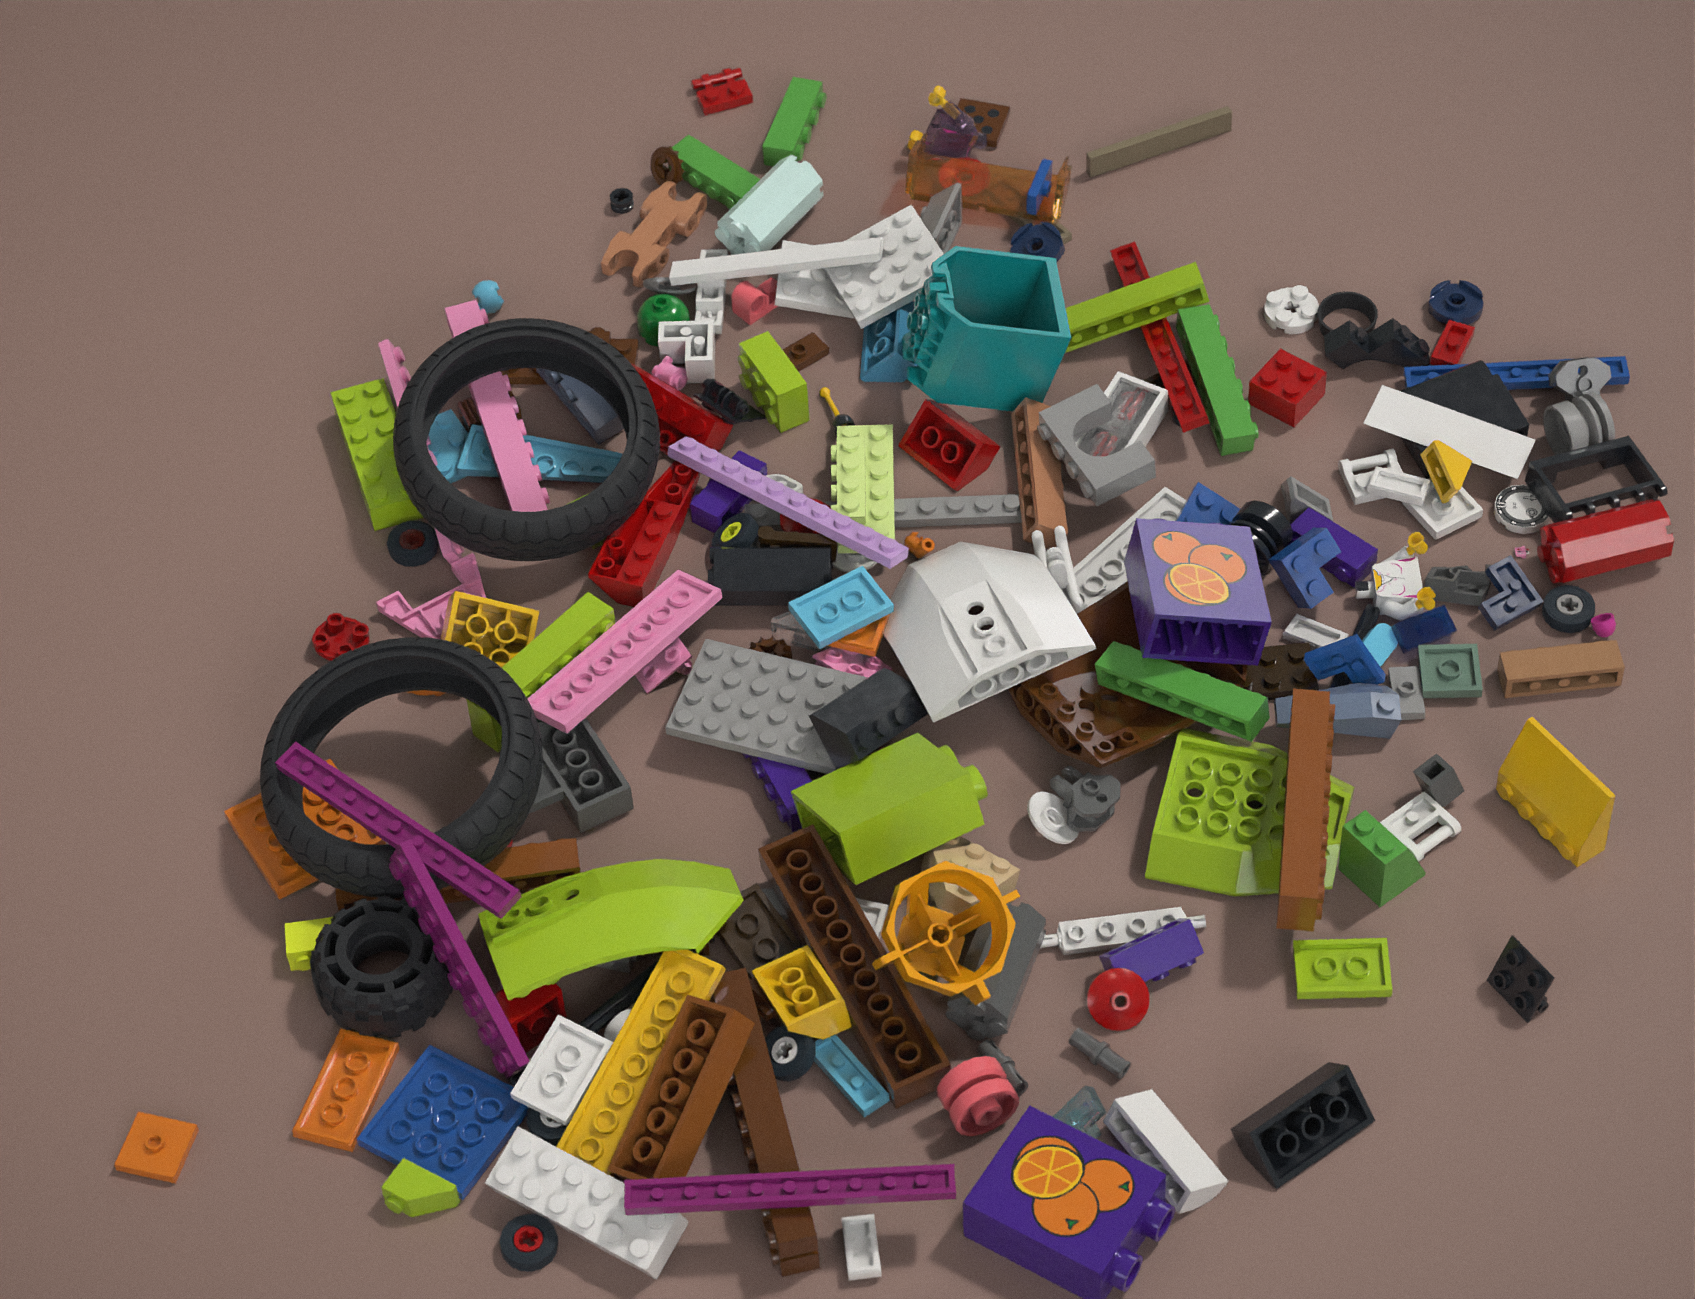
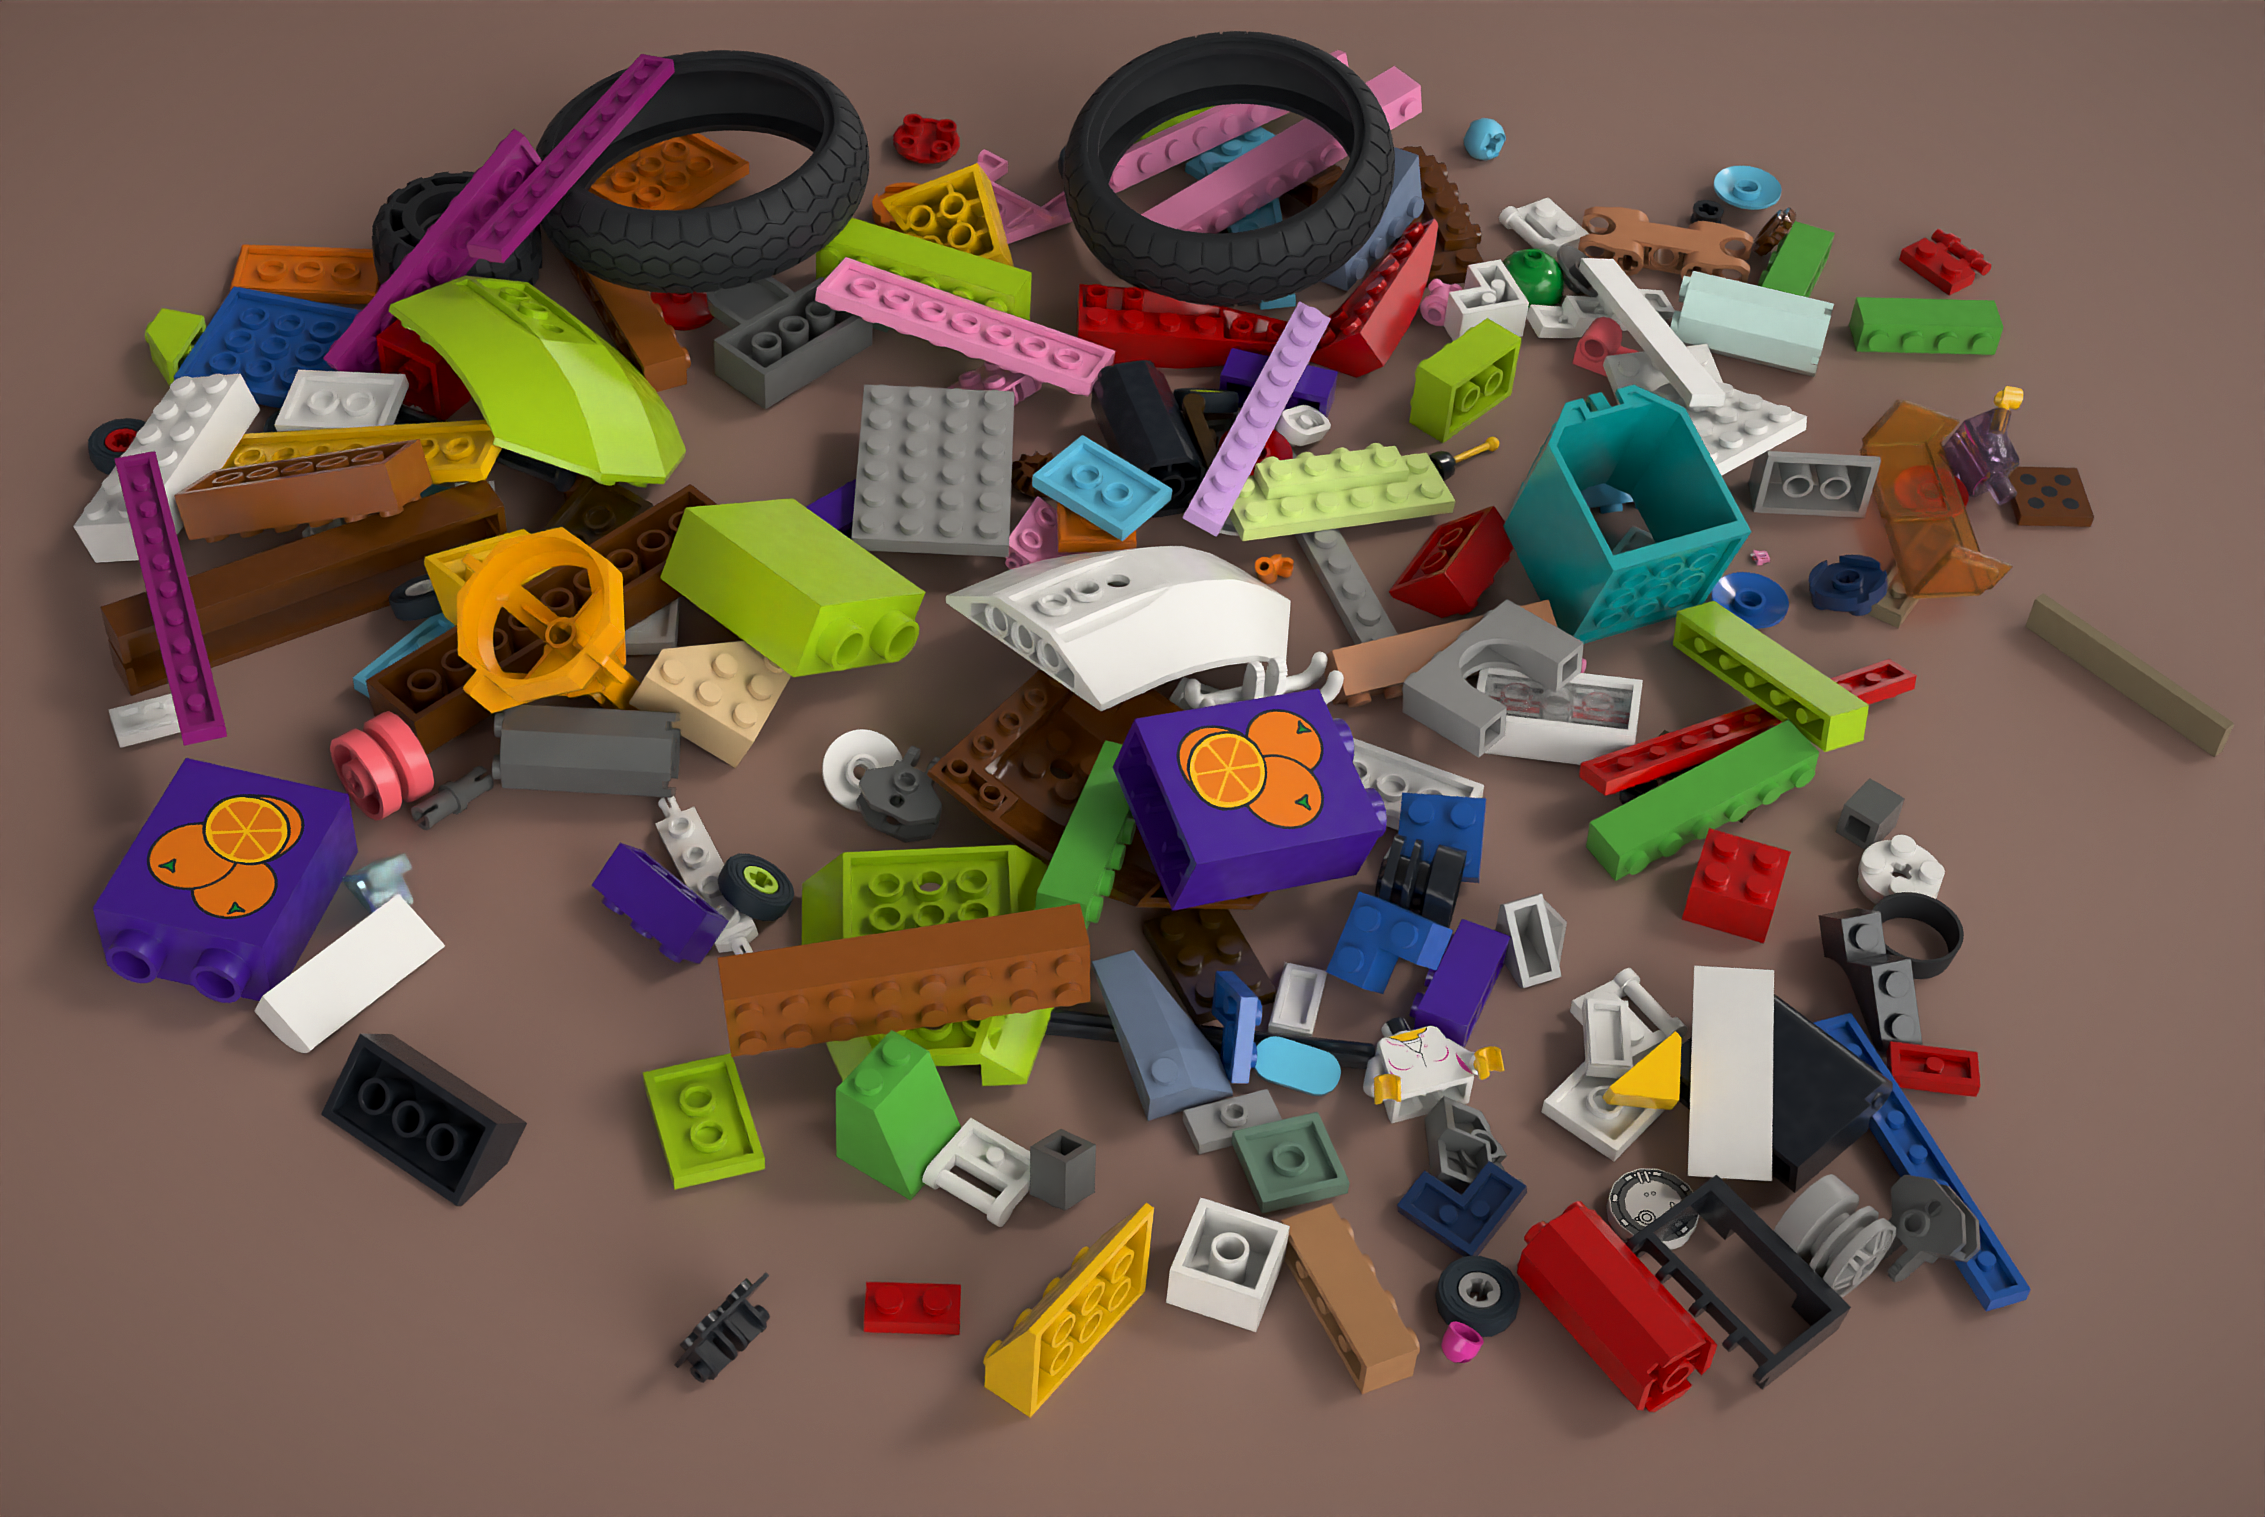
camera: 65 degrees right, 5 degrees down
orange plate [114,1111,199,1184] -> none
black hinge [693,378,766,425] -> none
reddish brown plate [782,332,830,372] -> none
black slope [809,668,928,769] -> none
blue plate [1026,159,1052,216] -> none
dark grey pin [1068,1027,1131,1079] -> none
red dish [1087,968,1150,1031] -> none
clear blue plate [1391,605,1457,654] -> none
dark blue plate [1428,280,1484,325] -> none
none -> black bush [717,853,794,921]
none -> red plate [864,1282,961,1335]
none -> white brick [1166,1197,1290,1332]
none -> white plate [1499,198,1589,258]
none -> medium azure dish [1713,166,1782,210]
none -> dark grey brick [1835,778,1905,850]

